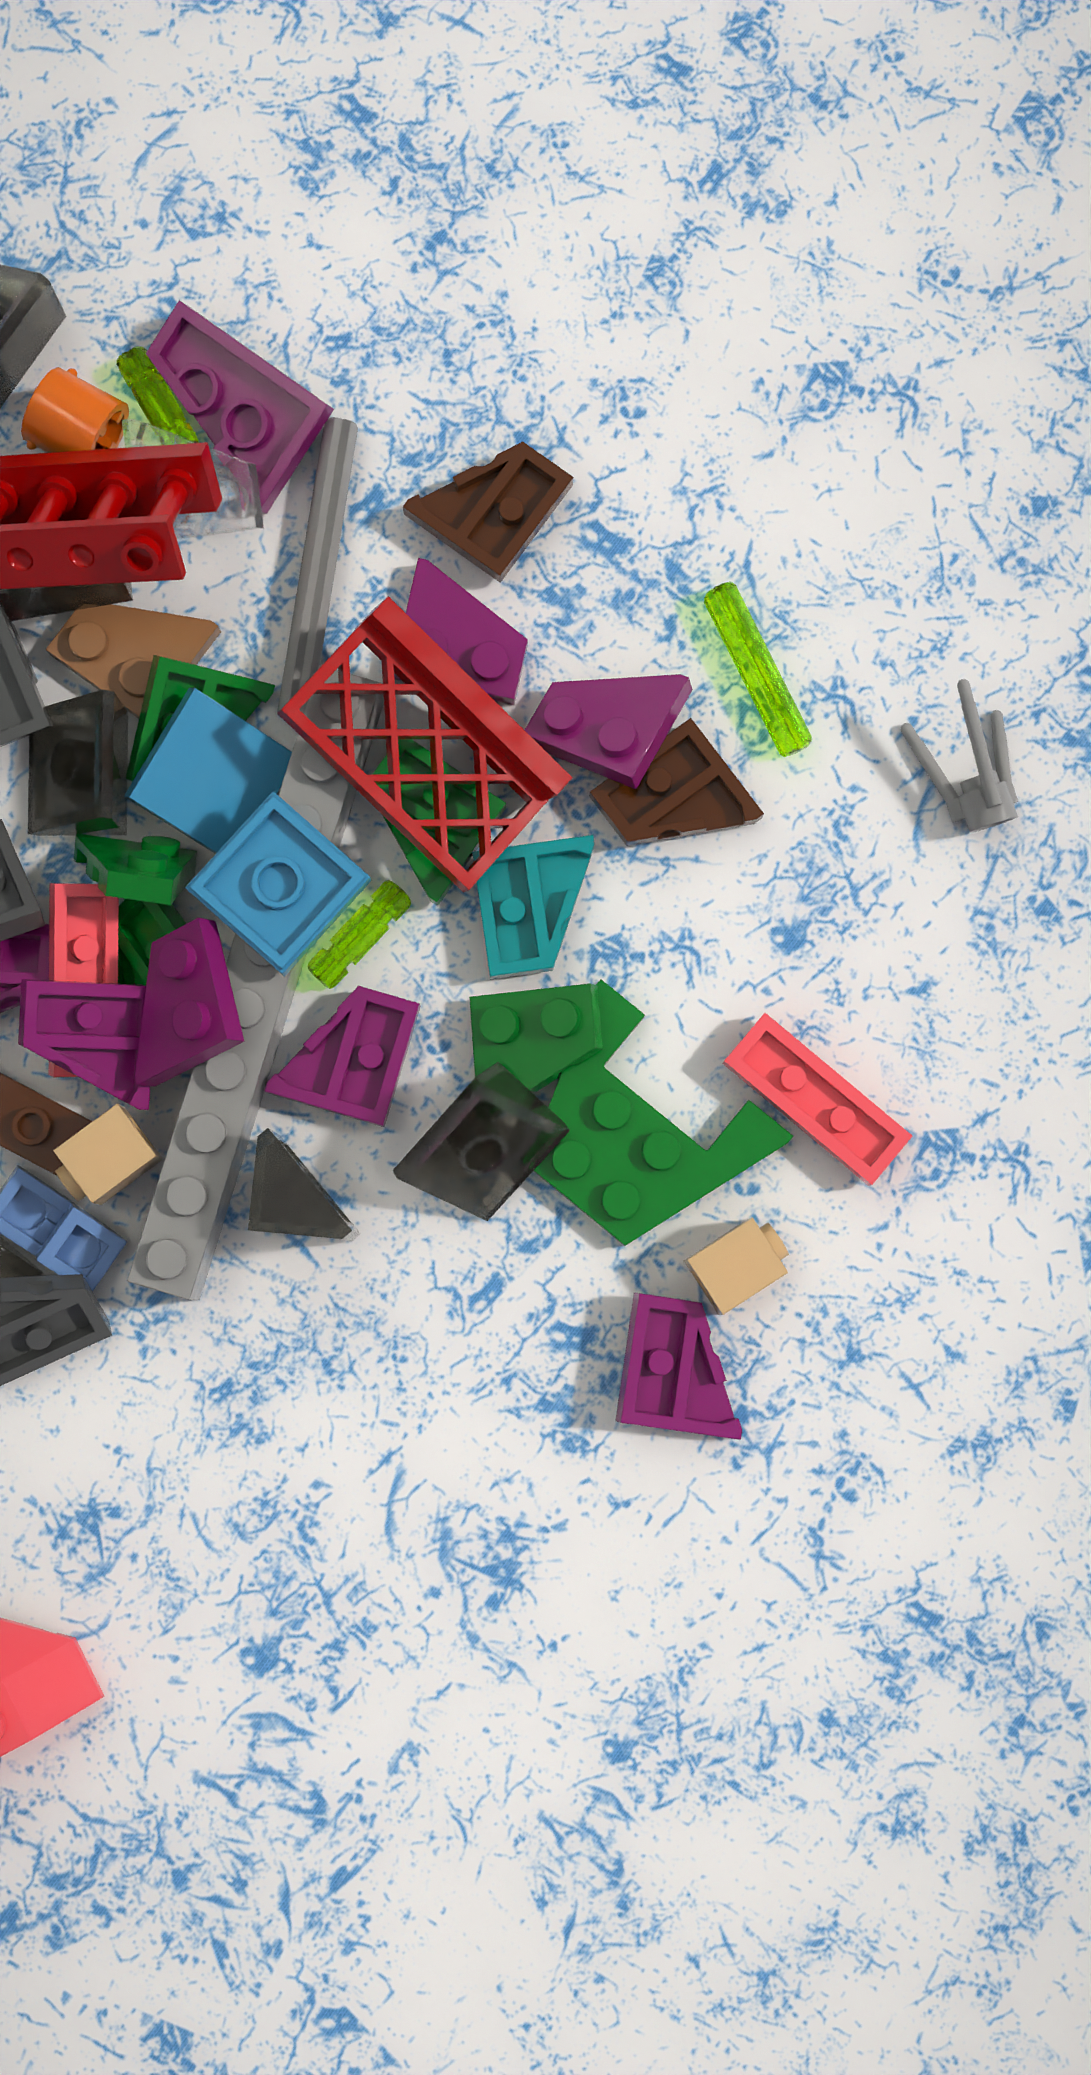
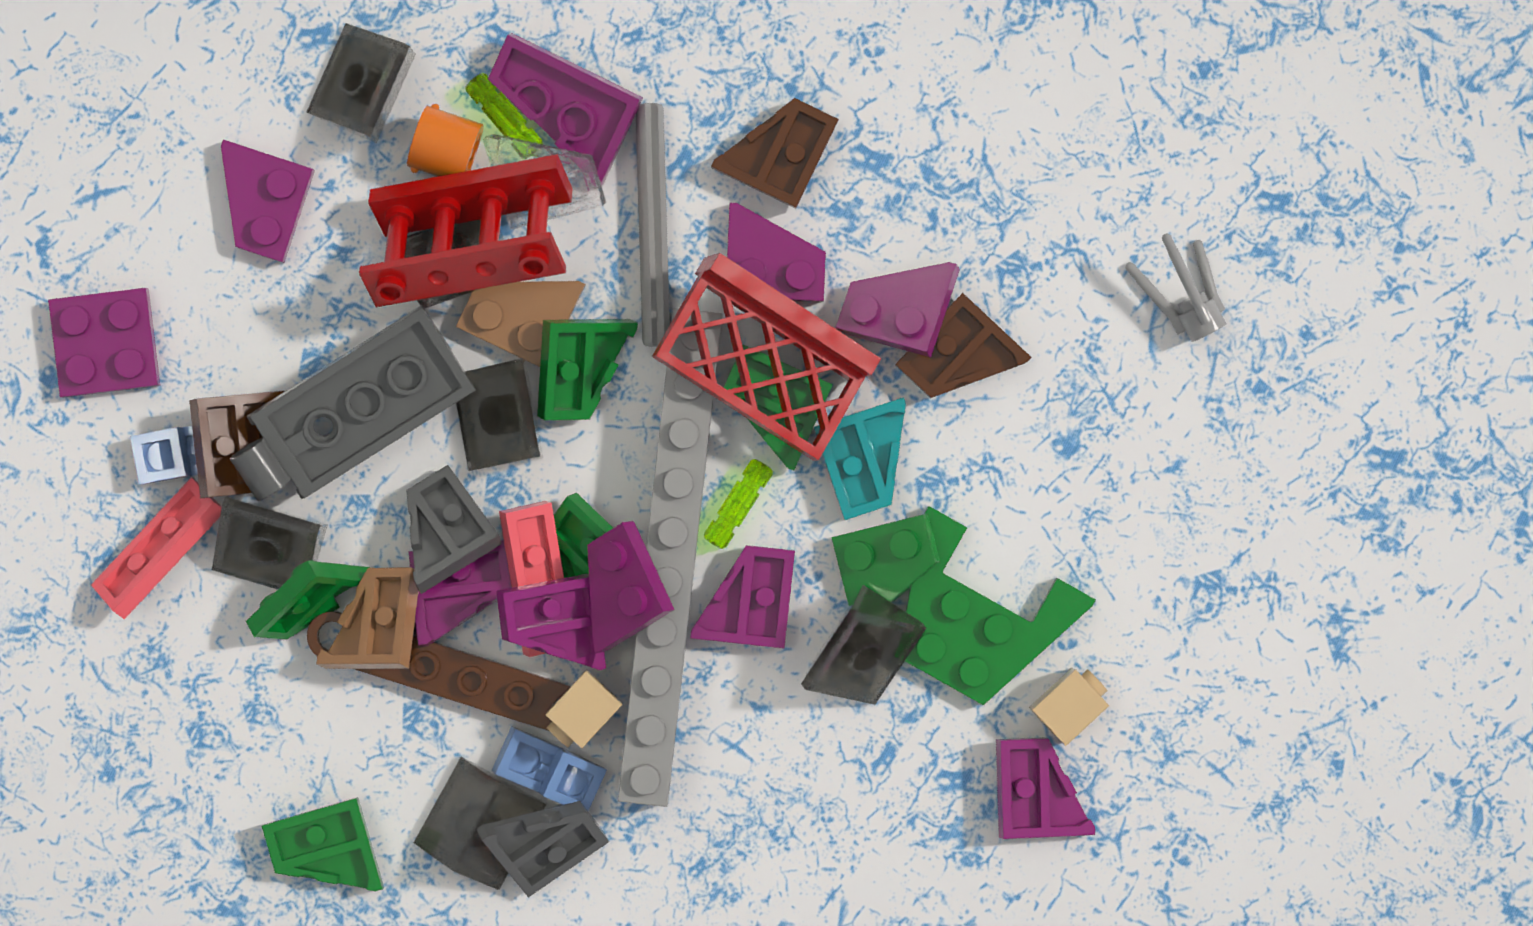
camera: 10 degrees left, 5 degrees up
green wing [74,833,197,905] -> none
dark azure tile [124,688,292,854] -> none
dark azure tile [185,791,372,977] -> none
clear smoke slope [248,1128,361,1242] -> none
clear neon green axle [704,581,812,757] -> none
coral plate [722,1013,913,1186] -> none

